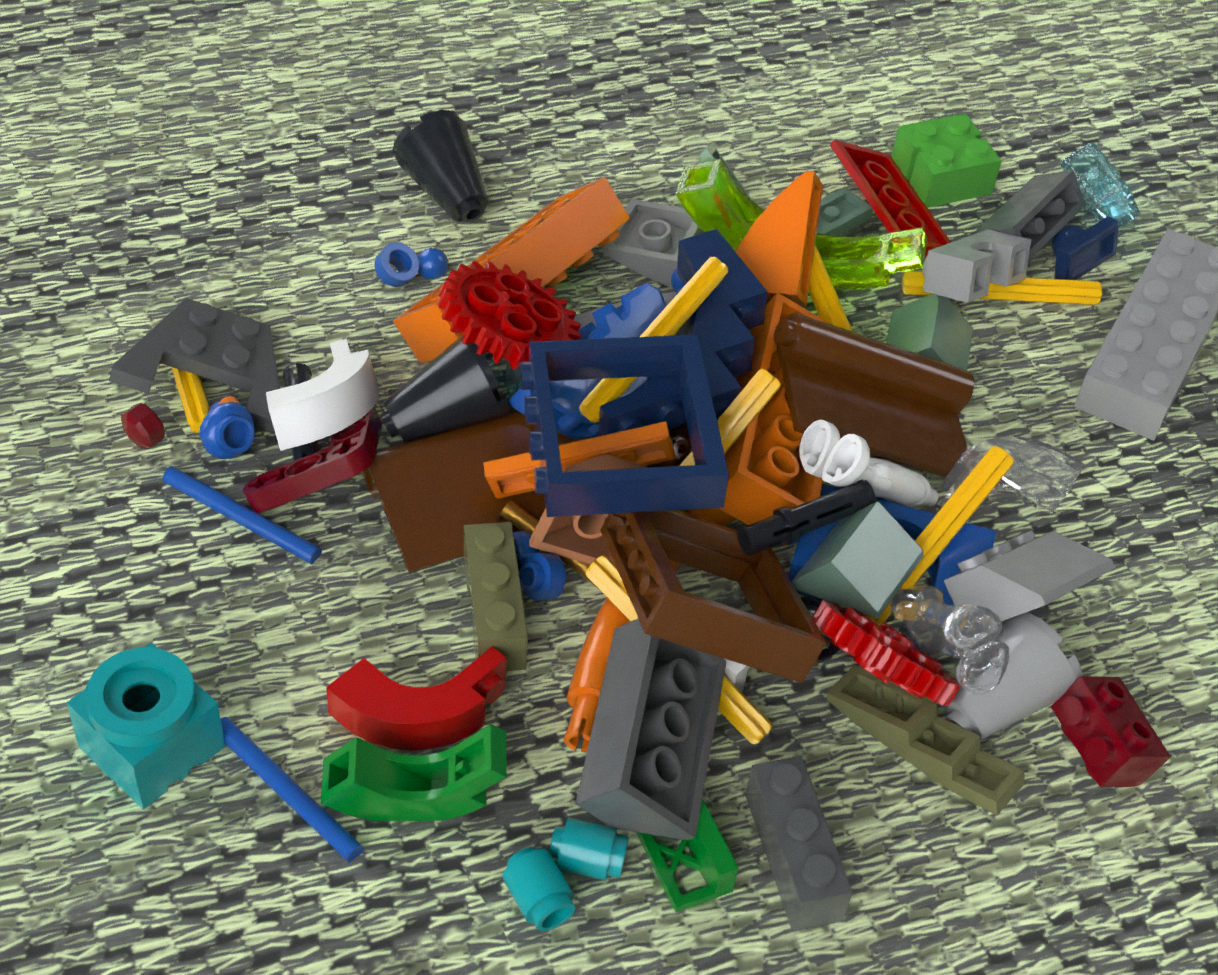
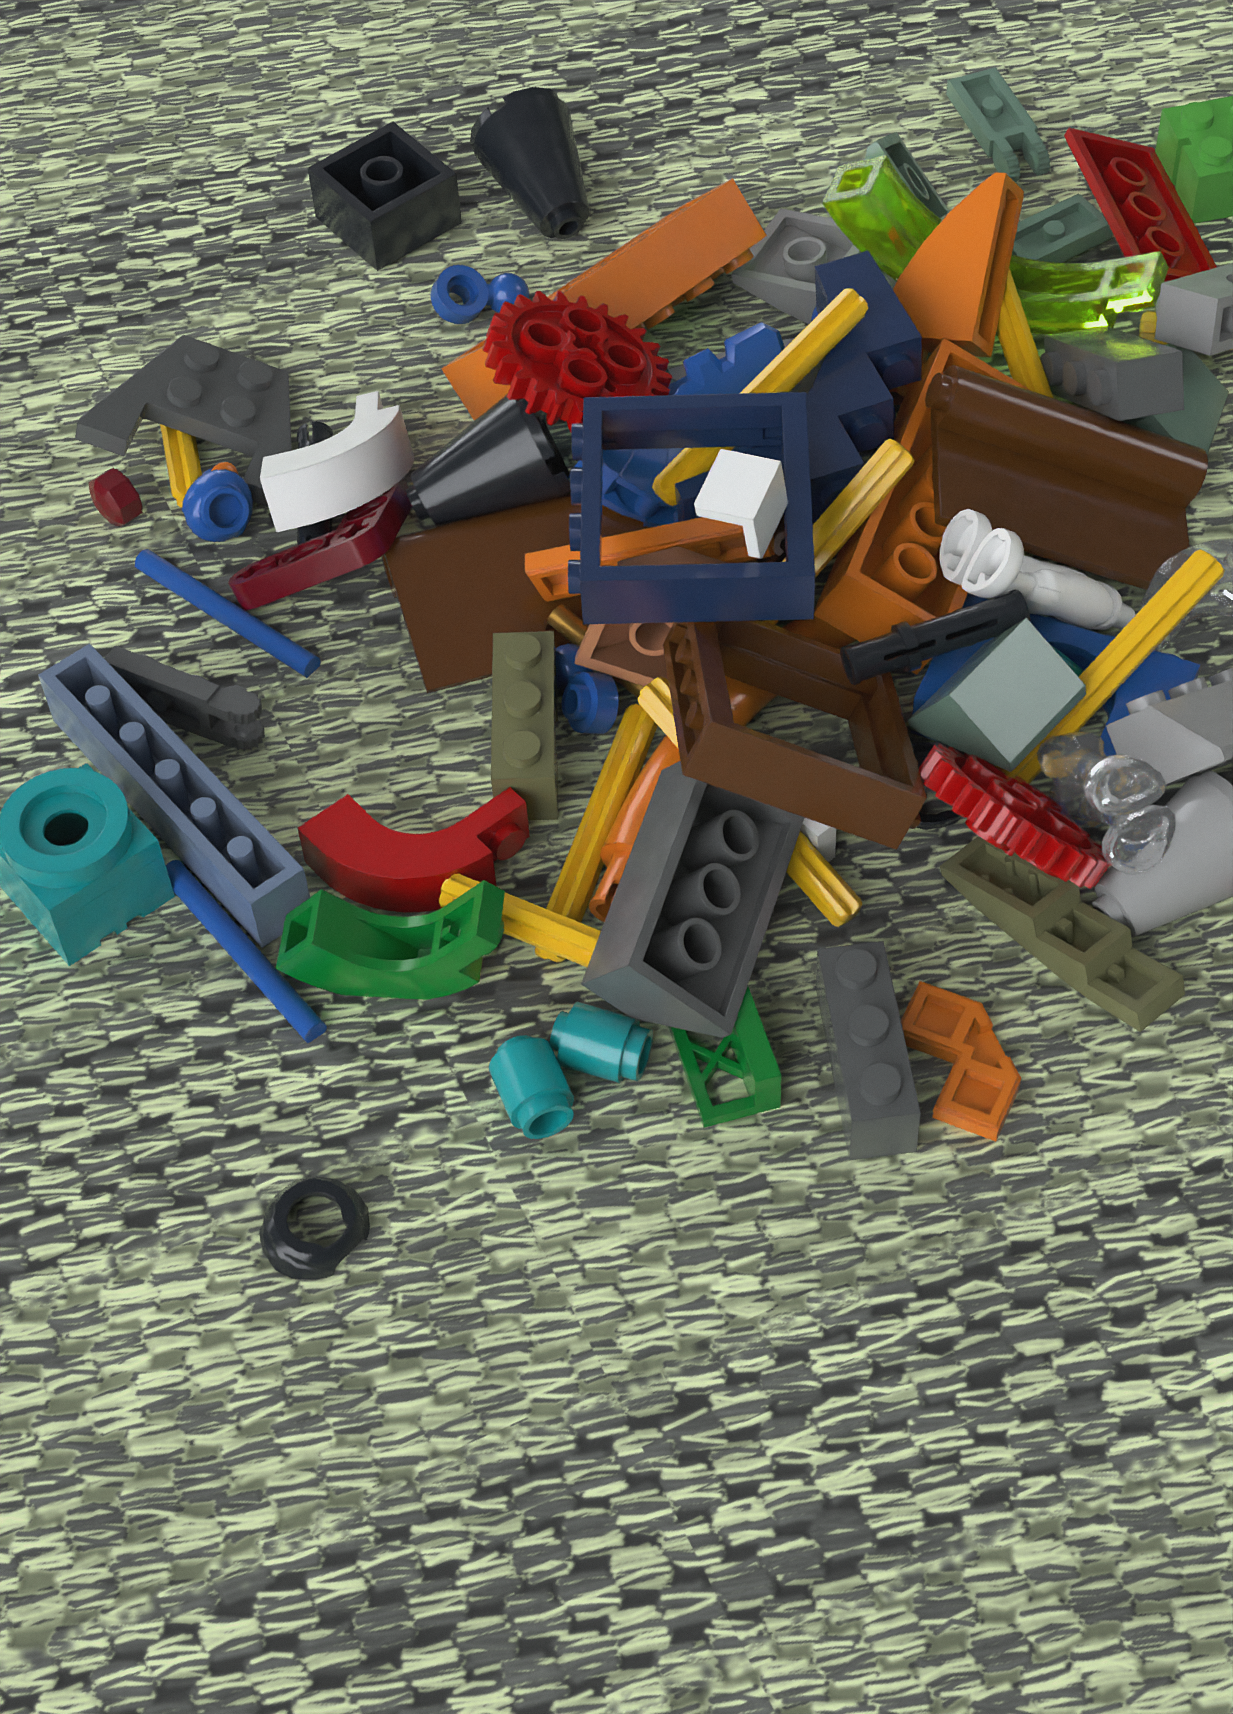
camera: 15 degrees right, 5 degrees up
none -> sand blue brick [38,643,310,948]
none -> dark grey hinge [104,646,265,751]
none -> black brick [308,121,462,271]
none -> yellow axle [439,873,601,967]
none -> yellow axle [535,703,658,962]
none -> white panel [694,449,788,559]
none -> orange tile [901,981,1021,1142]
none -> sand green hinge [946,67,1051,182]
none -> dark grey brick [1040,326,1184,421]

